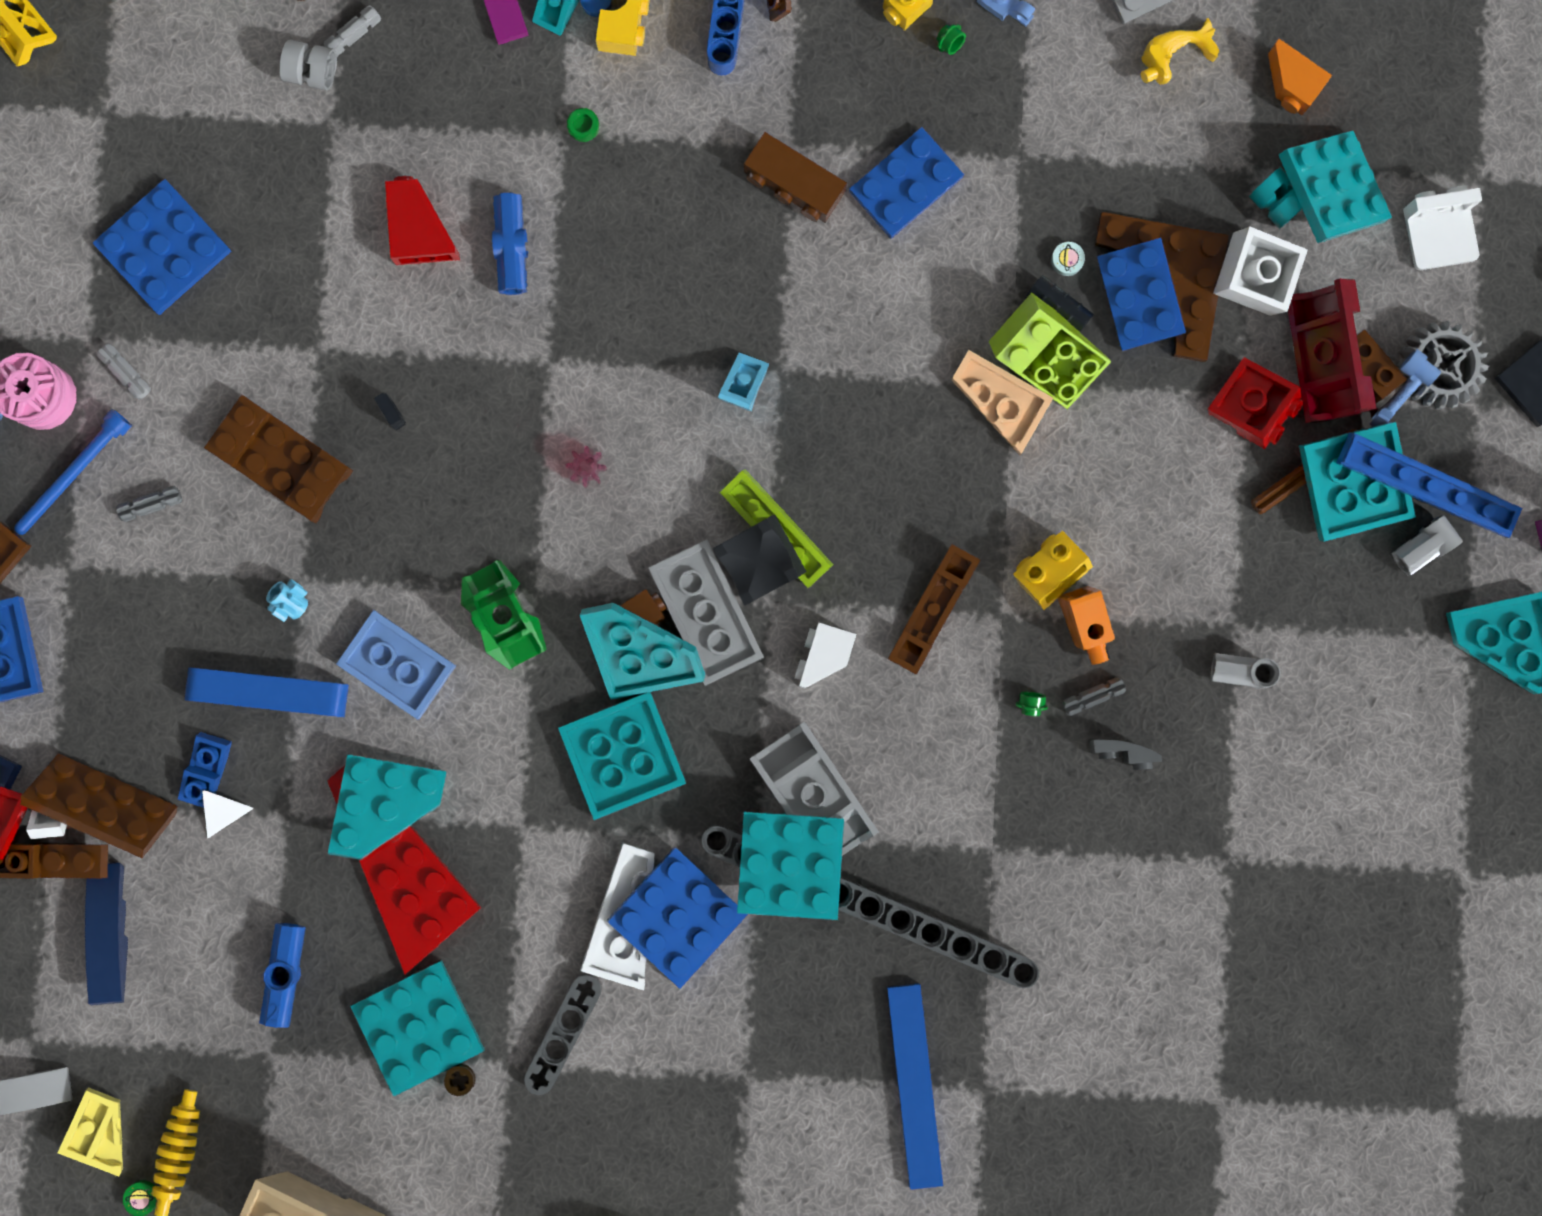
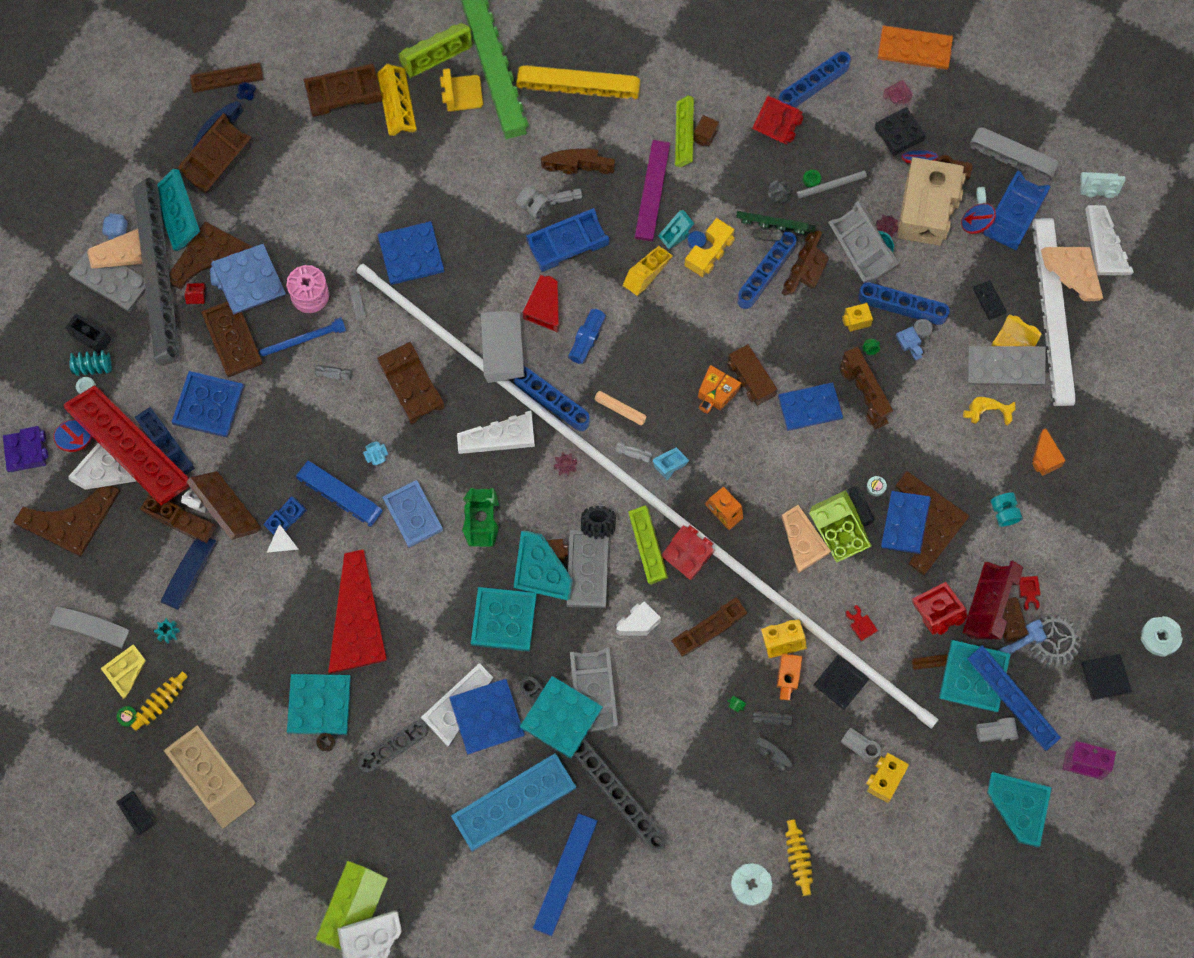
camera: 30 degrees right, 15 degrees down
blue piece [259,923,306,1028] -> none
teal plate [328,754,446,860] -> none
black tile [374,392,406,431] -> none
green tile [567,108,600,142] -> none
black brick [713,514,807,606] -> none
white brick [1213,227,1308,316] -> none
teal plate [1279,131,1392,244] -> none
white bracket [1403,185,1482,270] -> none
none -> teal gear [154,618,180,644]
none -> white piece [357,264,939,729]
none -> dark azure plate [451,753,576,852]
none -> white wing [457,410,535,454]
none -> light grey slope [481,311,524,383]
none -> blue beam [513,366,590,431]
none -> blue piece [526,208,609,272]
none -> black tyre [581,506,616,539]
none -> light nougat axle [595,391,646,425]
none -> light grey axle [615,442,652,462]
none -> yellow slope [623,246,673,296]
none -> red plate [662,525,715,580]
none -> orange torso [698,365,741,414]
none -> orange torso [705,487,743,530]
none -> light aqua plate [731,863,772,906]
none -> yellow piece [785,820,813,896]
none -> black tile [813,655,869,710]
none -> reddish brown piece [839,346,893,430]
none -> red plate [845,605,878,642]
none -> yellow brick [866,753,909,803]
none -> red plate [1018,576,1041,611]

